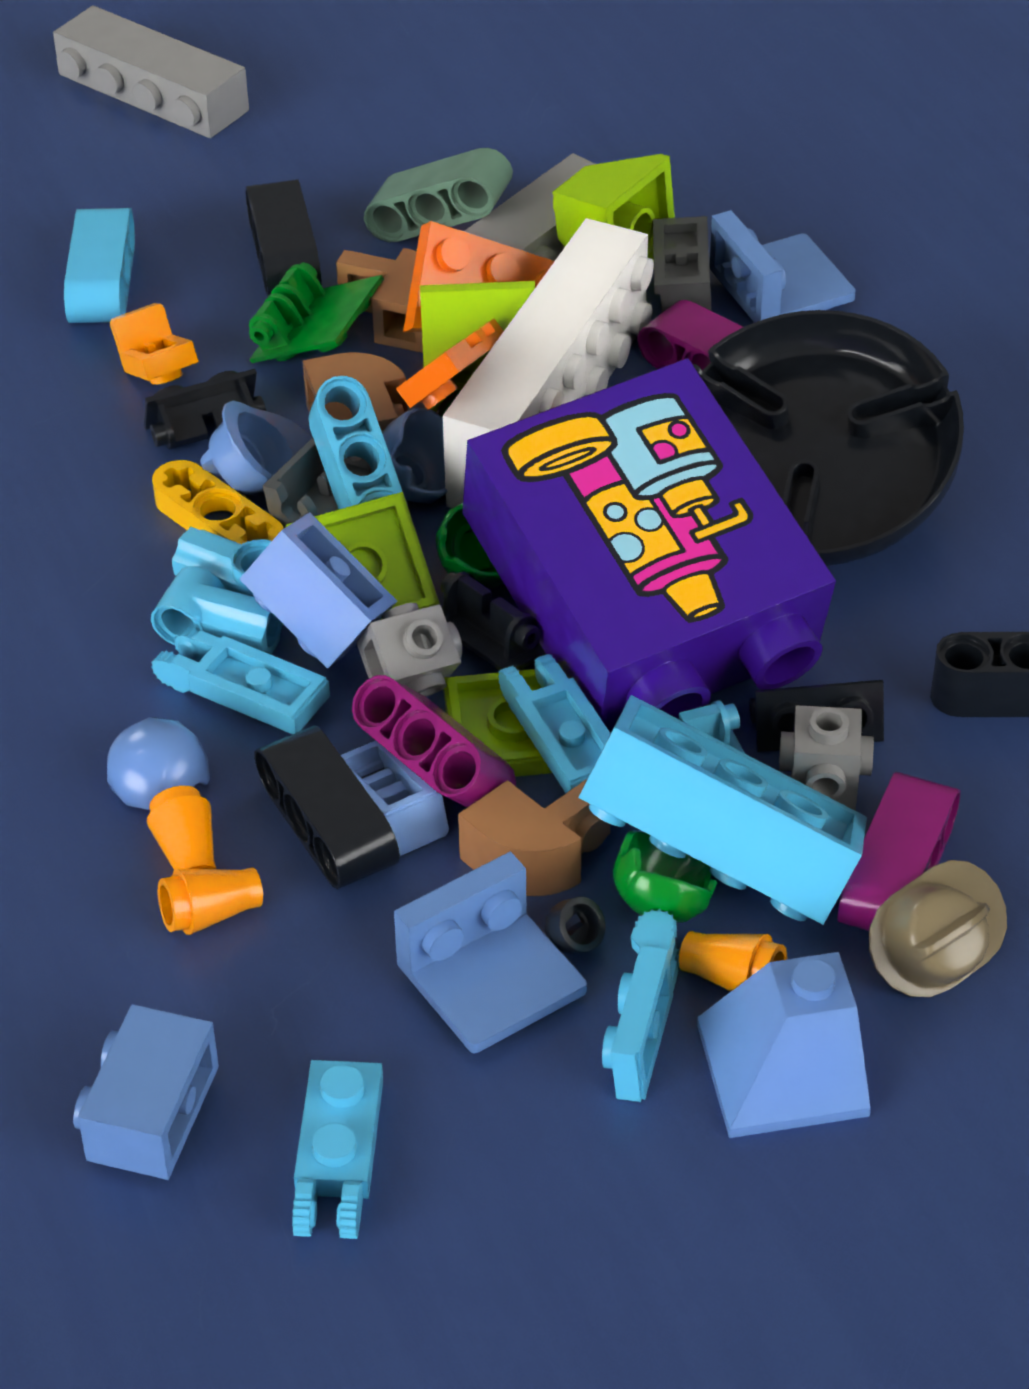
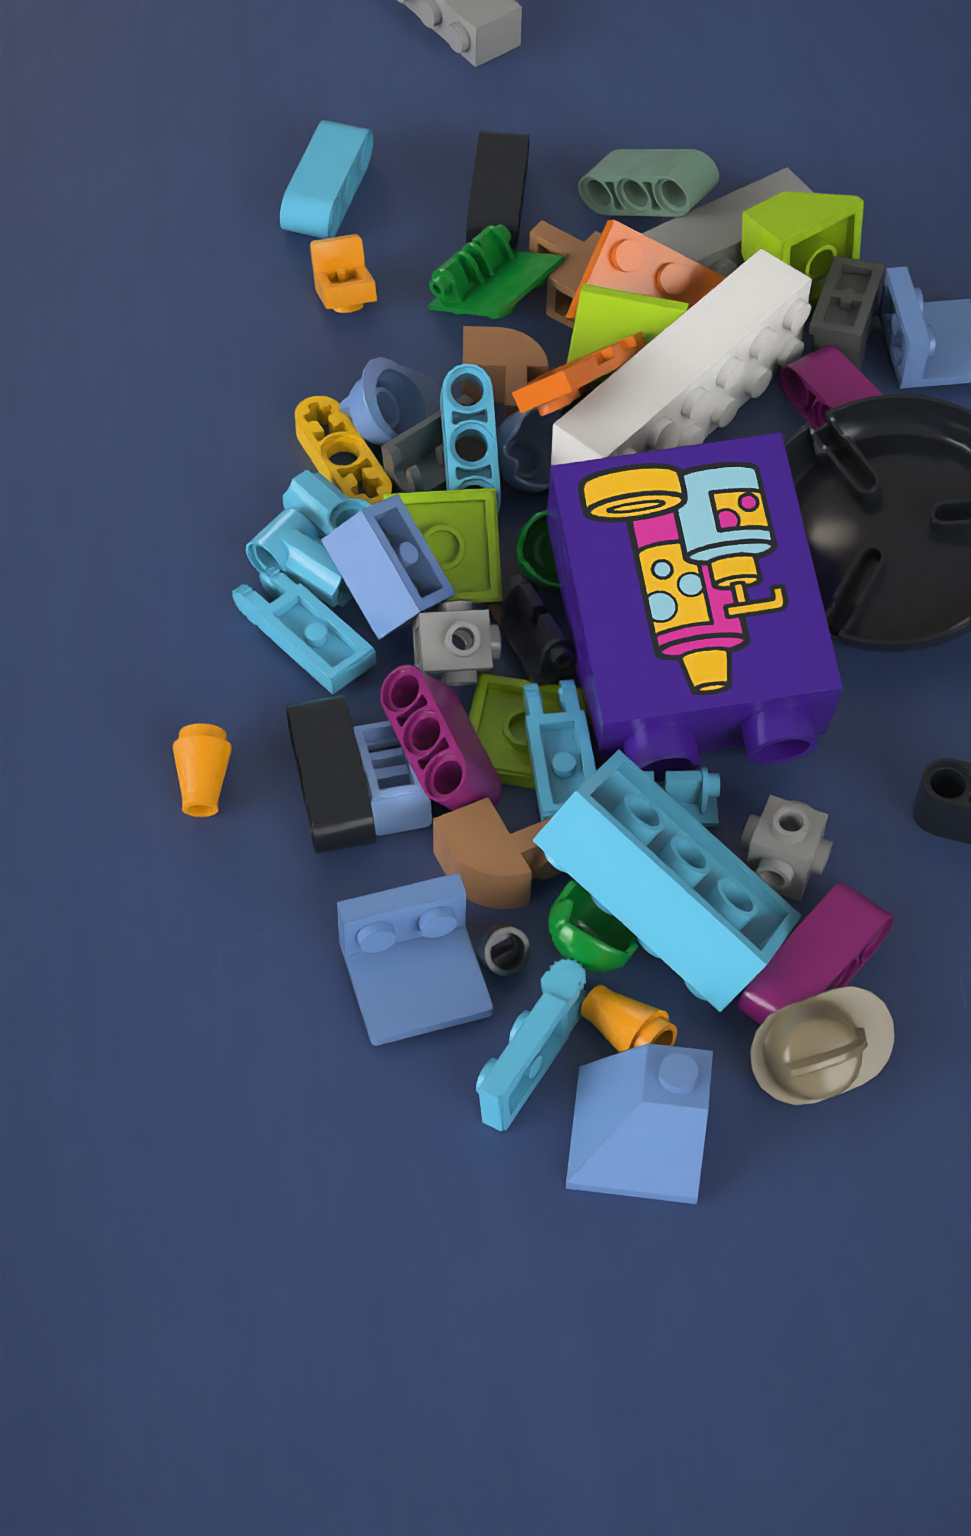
camera: 15 degrees right, 10 degrees up
medium blue brick [73,1004,219,1180] -> none
medium blue hair [107,717,210,810] -> none
black hinge [144,369,266,450] -> none
light orange cone [158,867,263,935] -> none
medium azure hinge [292,1060,383,1239] -> none
black hinge [749,680,884,752] -> none

